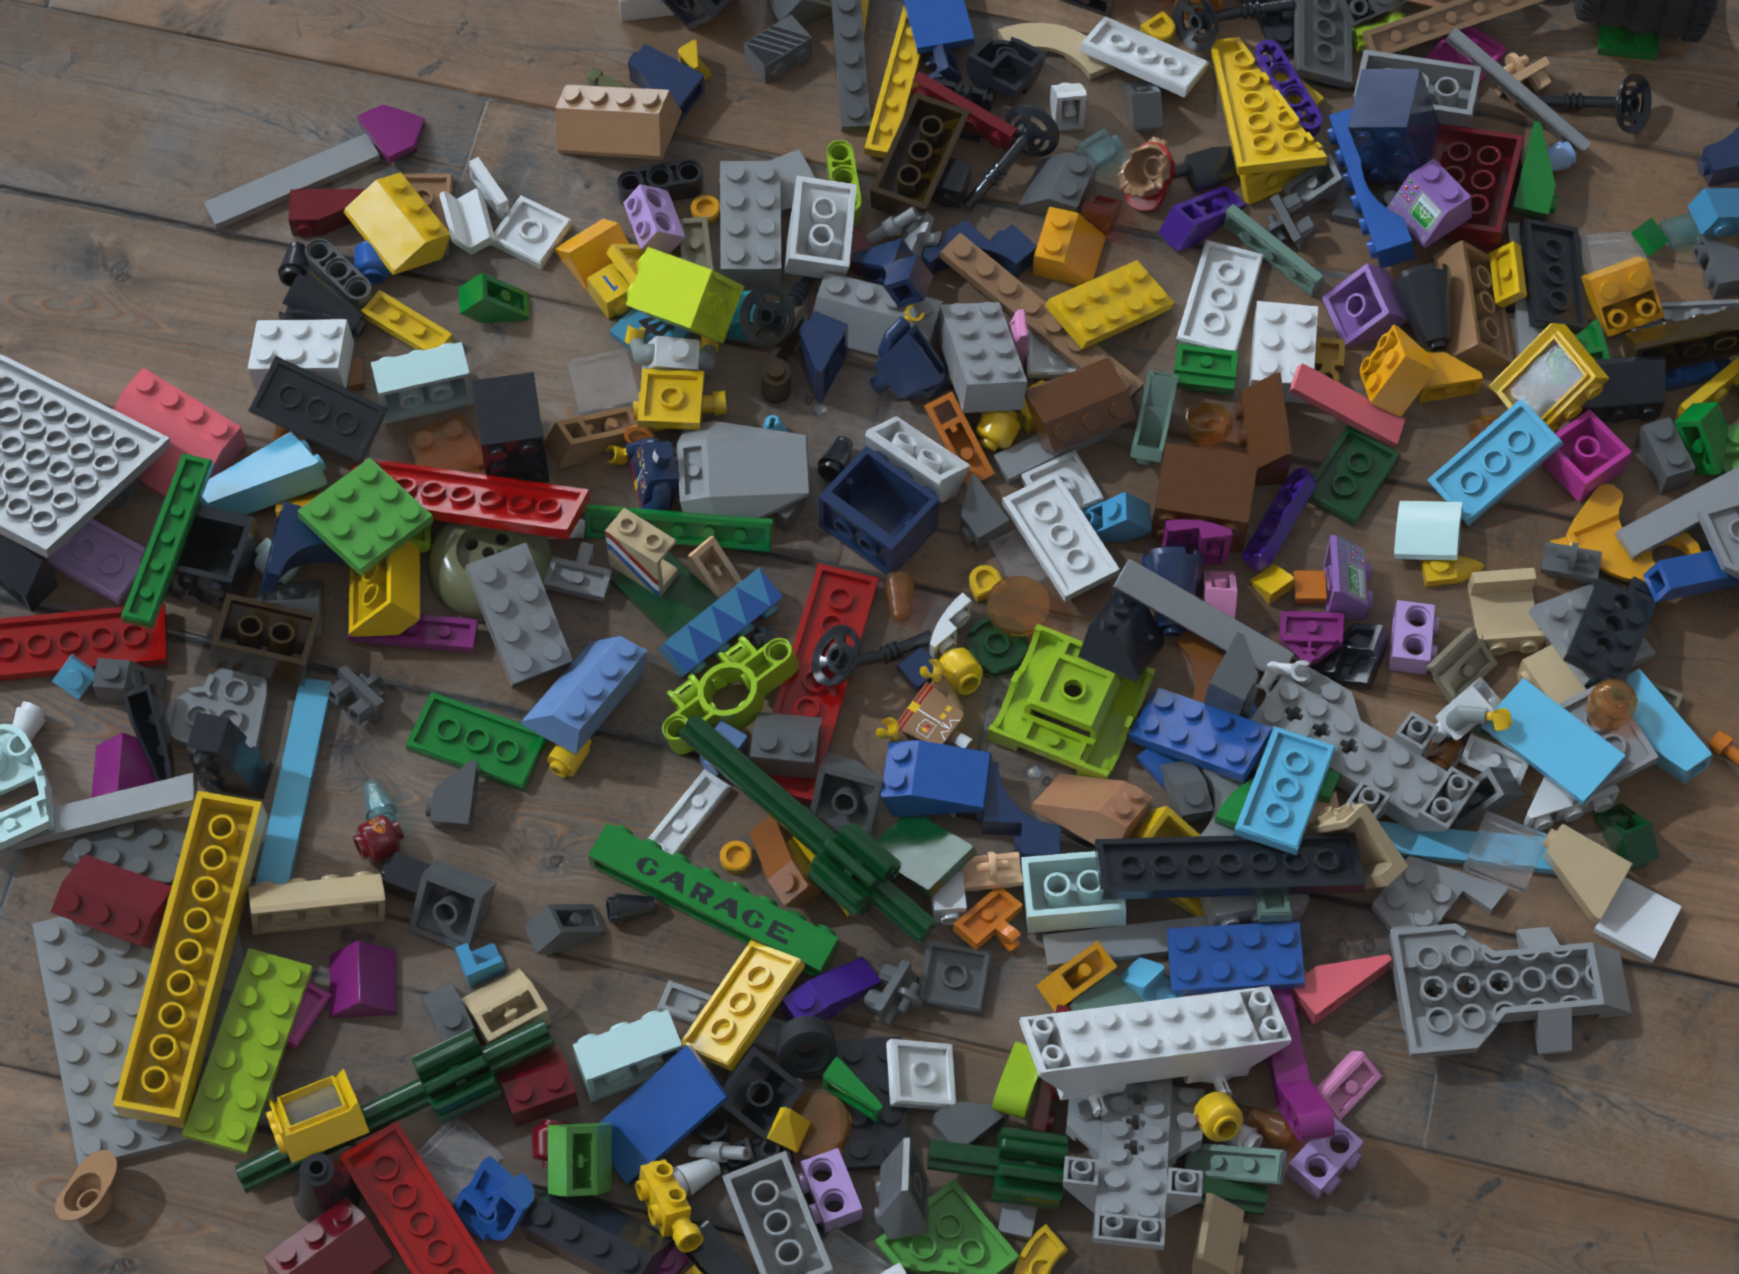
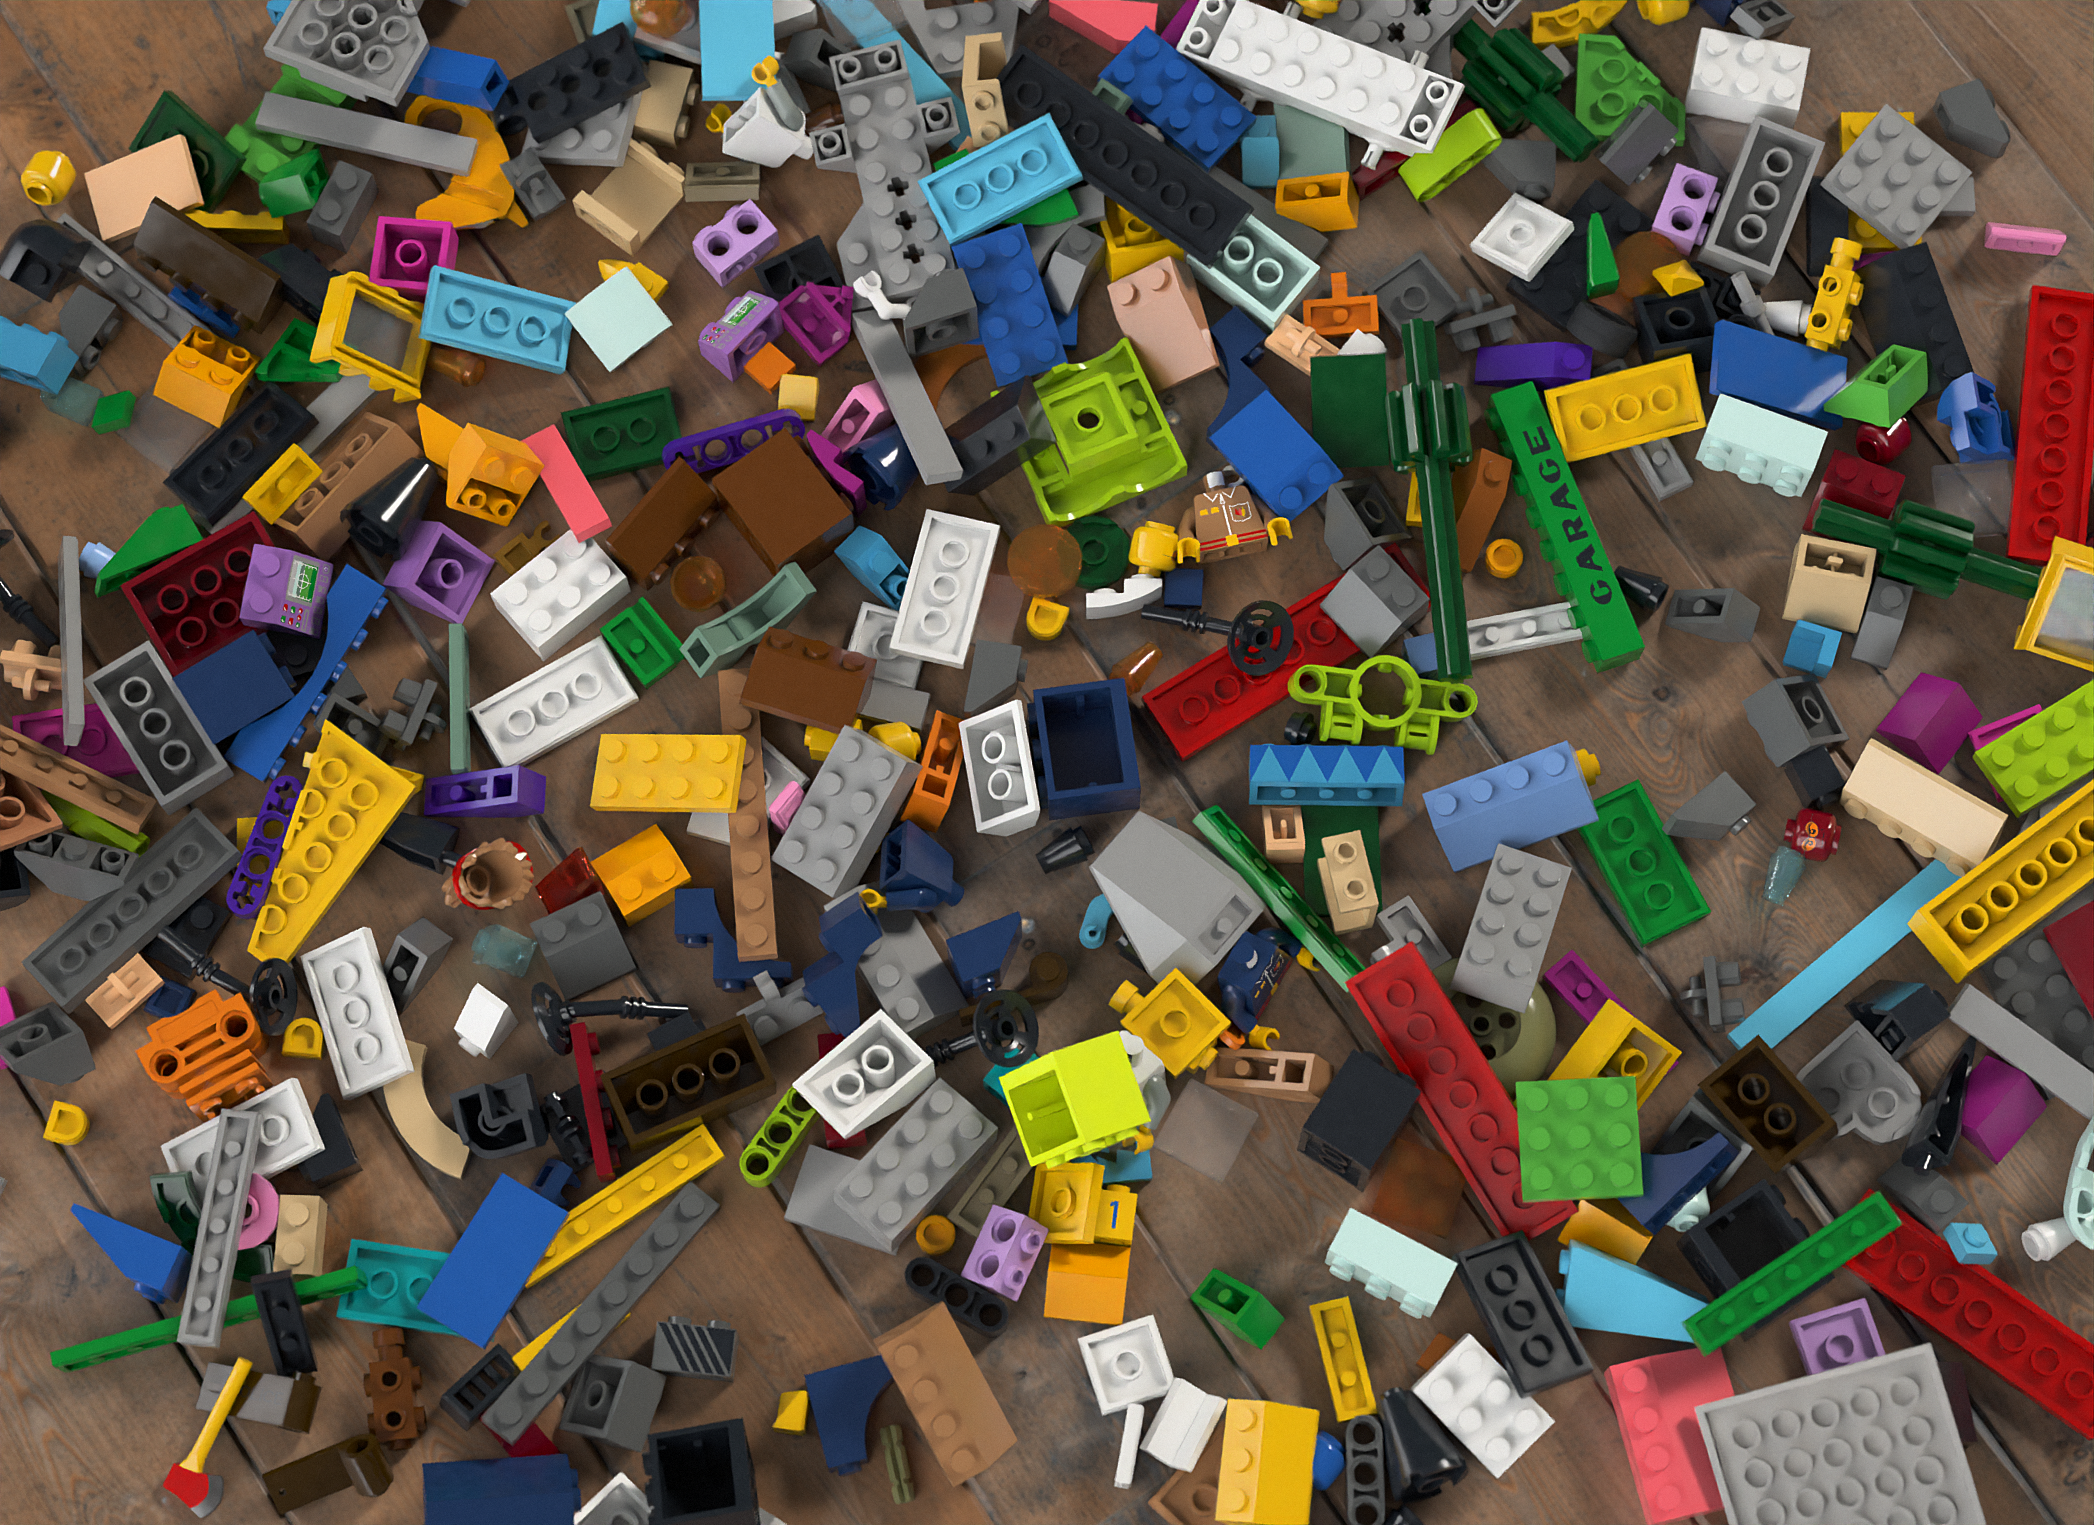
camera: 135 degrees left, 10 degrees up
light grey bar [864,206,920,245] -> none

